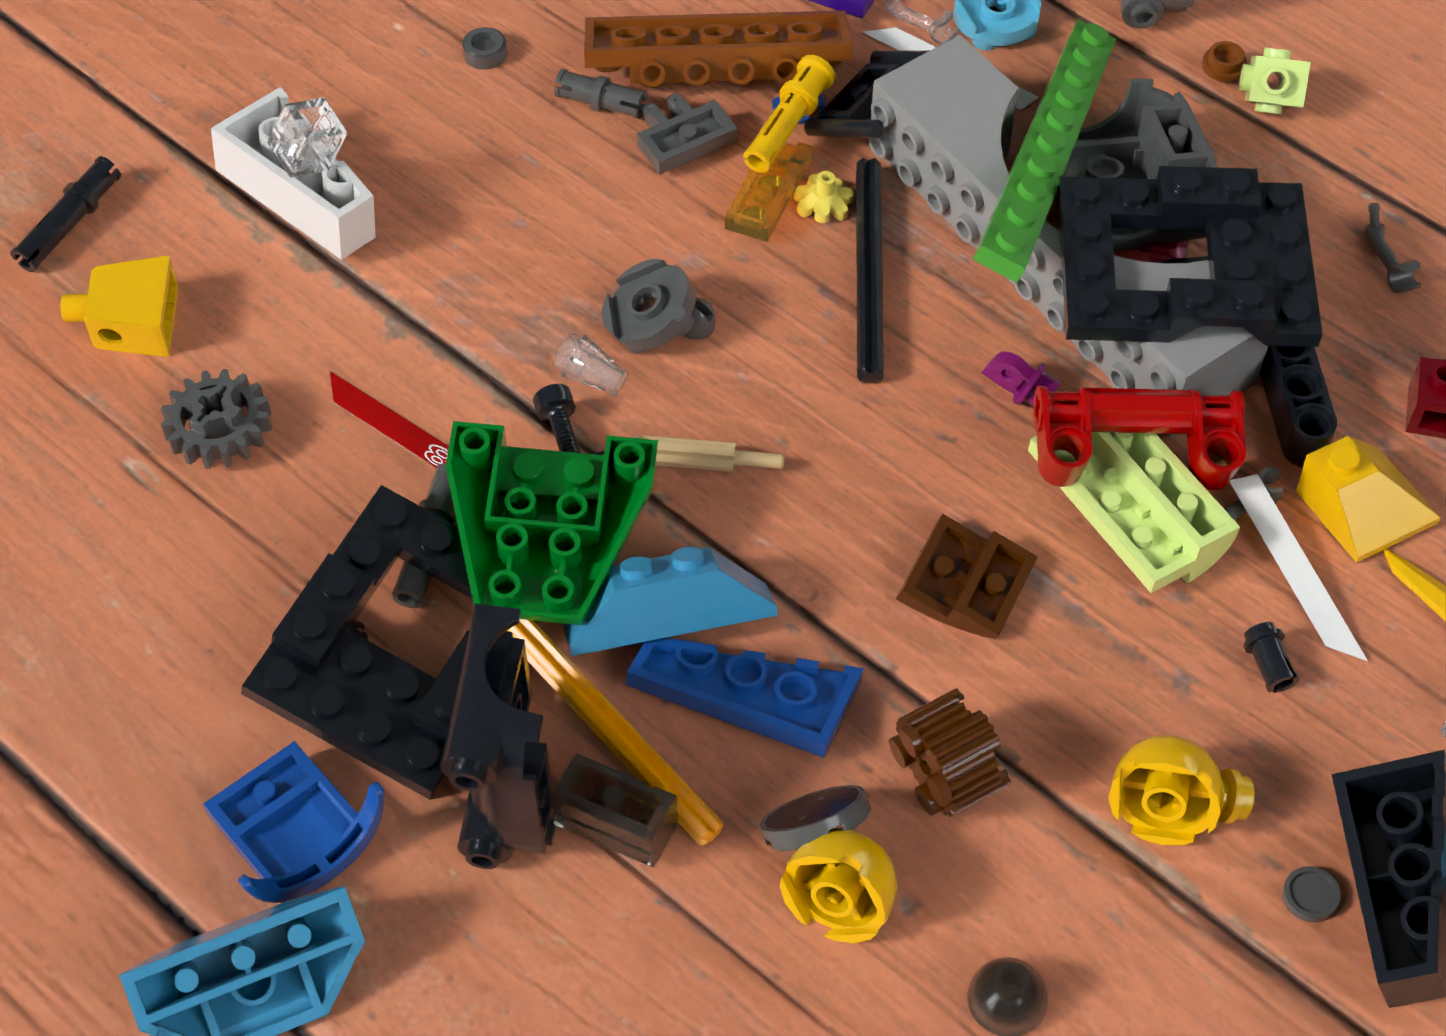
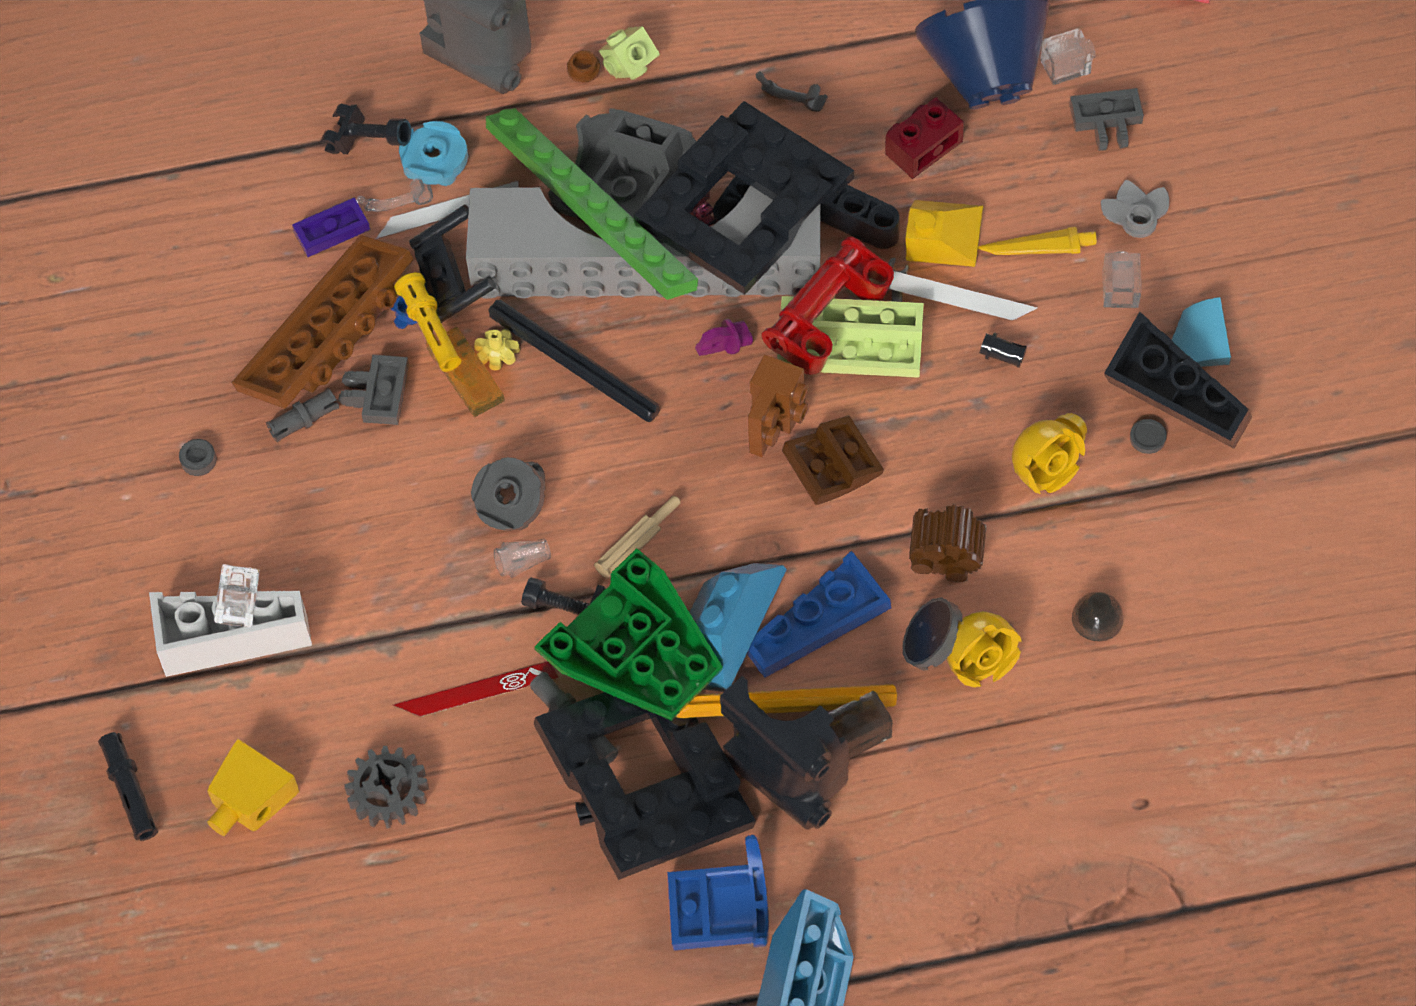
camera: 50 degrees left, 5 degrees up
none -> dark orange brick [748,354,808,458]

